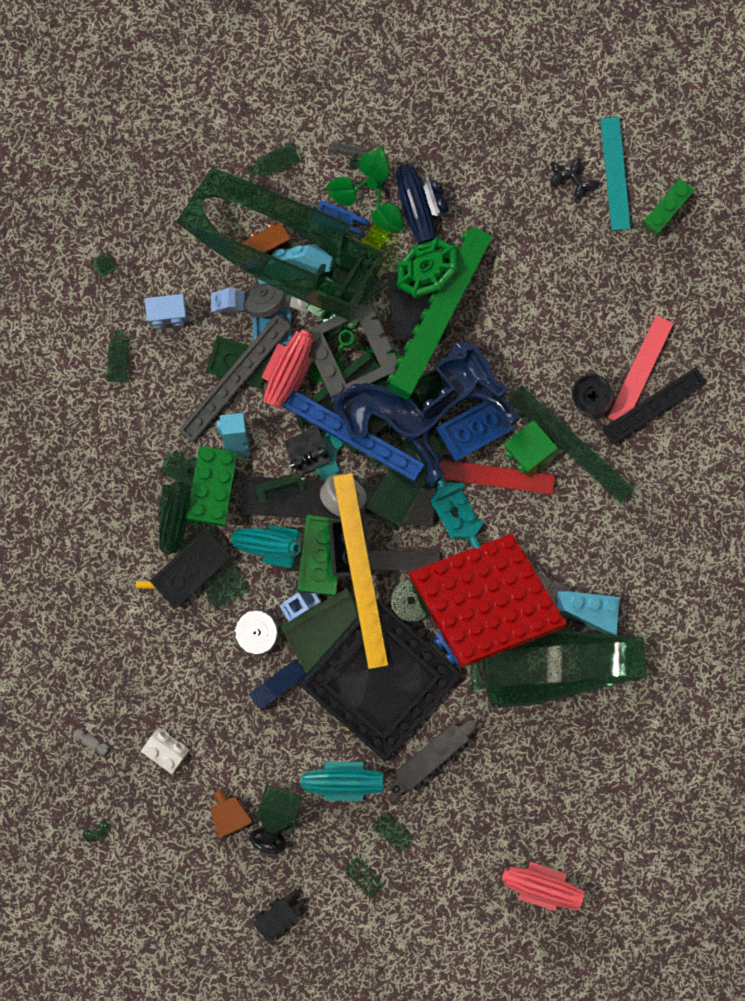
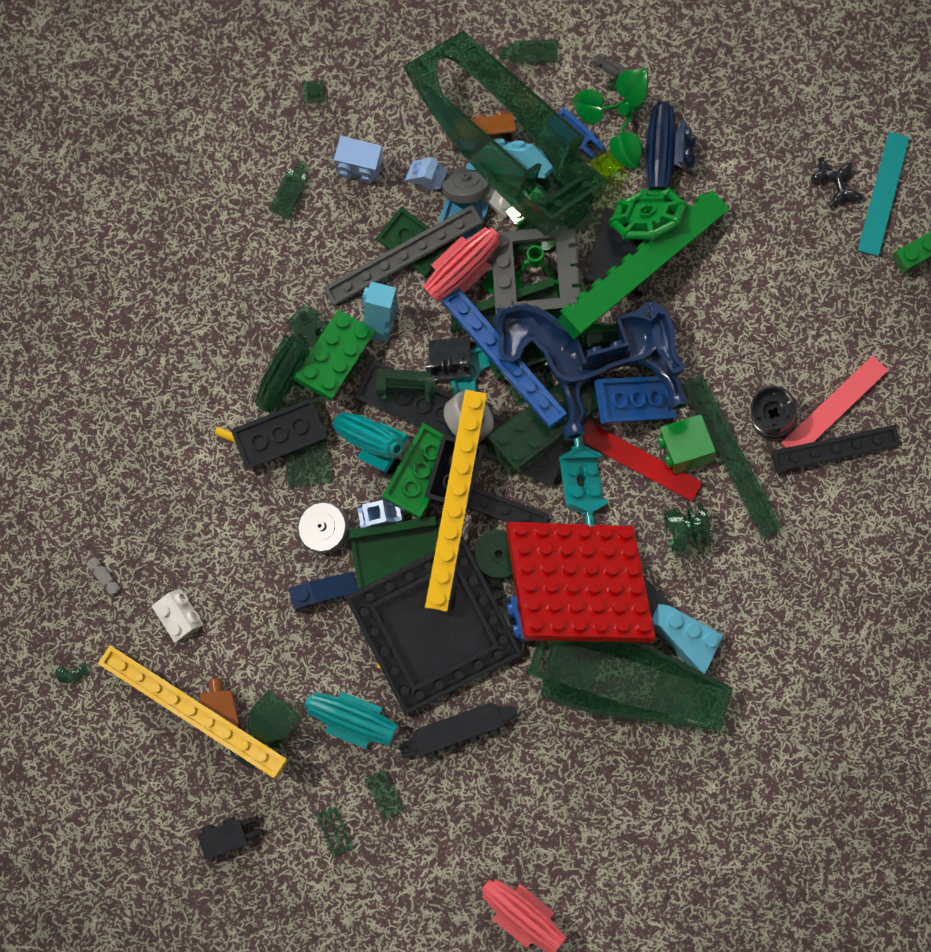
camera: 25 degrees right, 5 degrees down
none -> yellow plate [98,645,289,779]
none -> clear green wheel [663,502,711,555]

